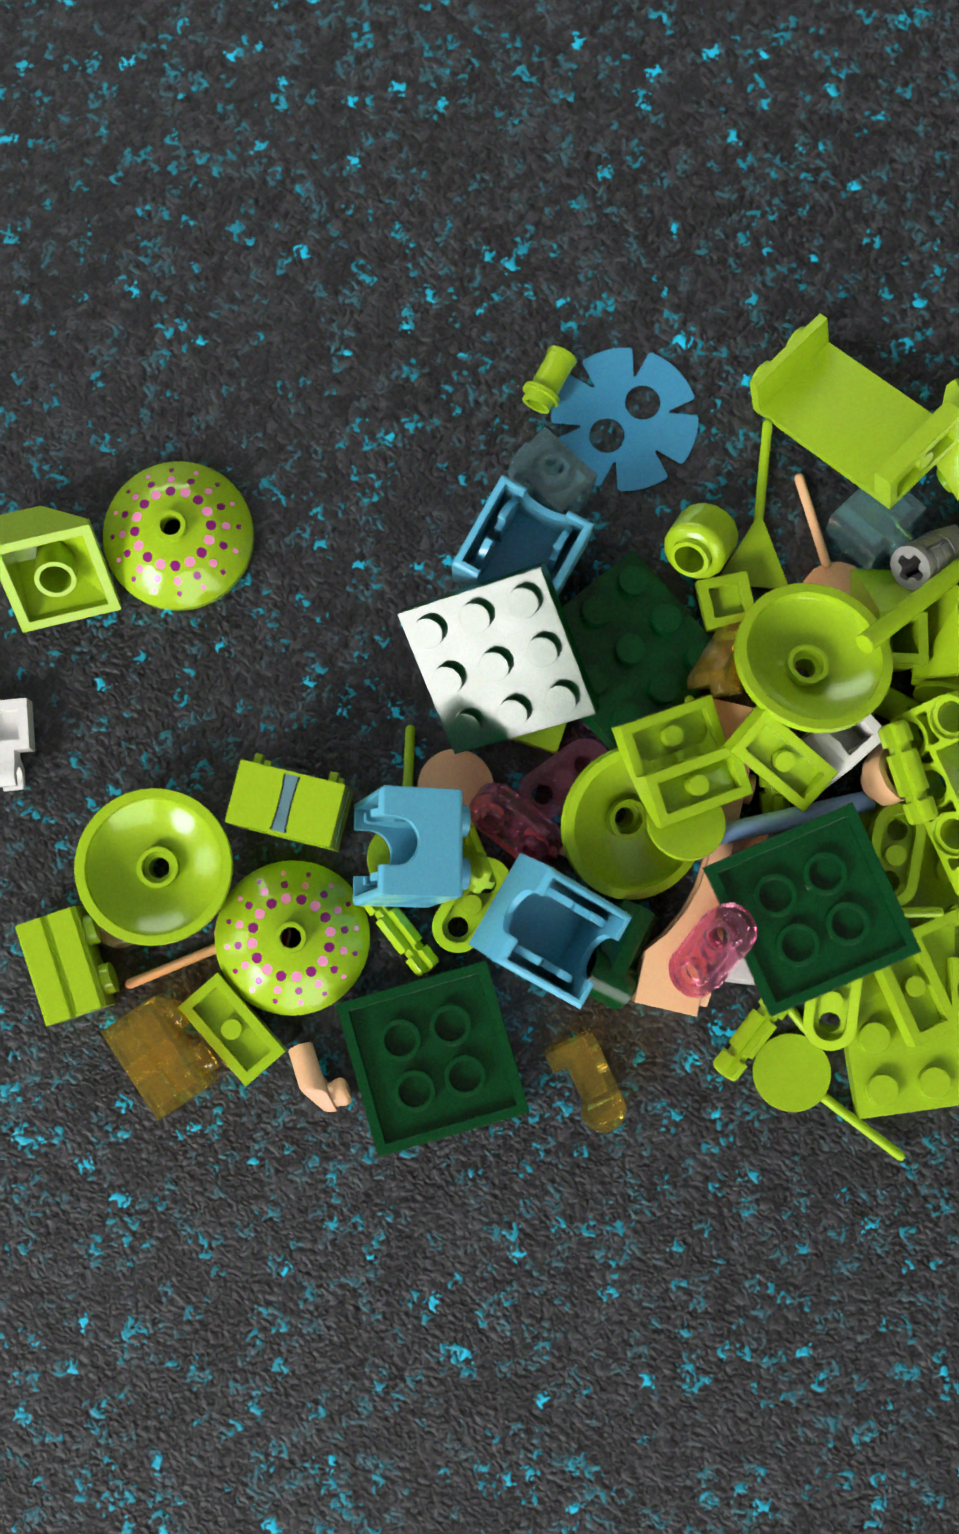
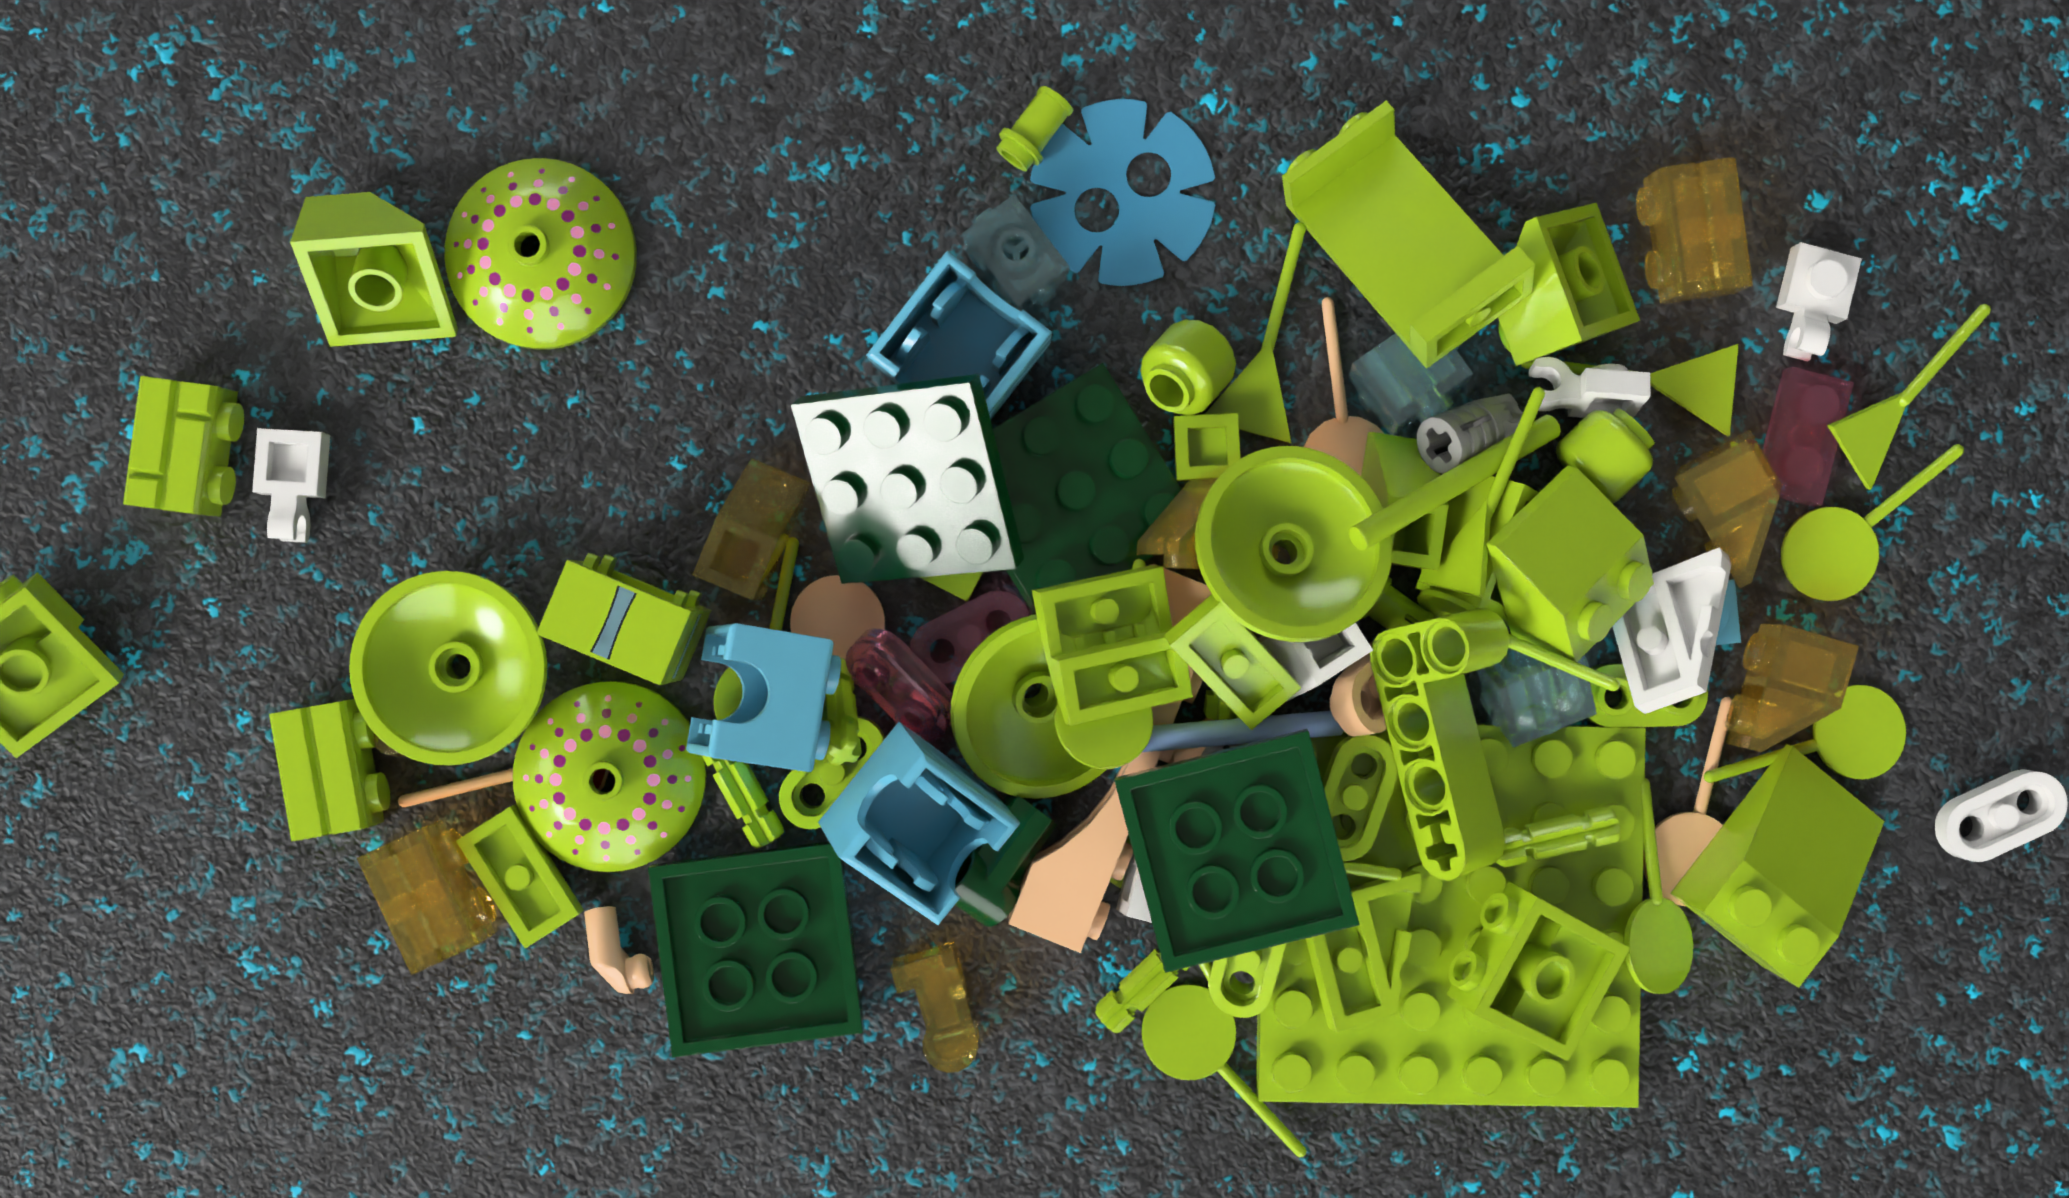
camera: 10 degrees right, 5 degrees up
clear pink plate [668,903,757,998] -> none
lime axle [878,720,938,825] -> none
none -> clear yellow slope [692,458,811,600]

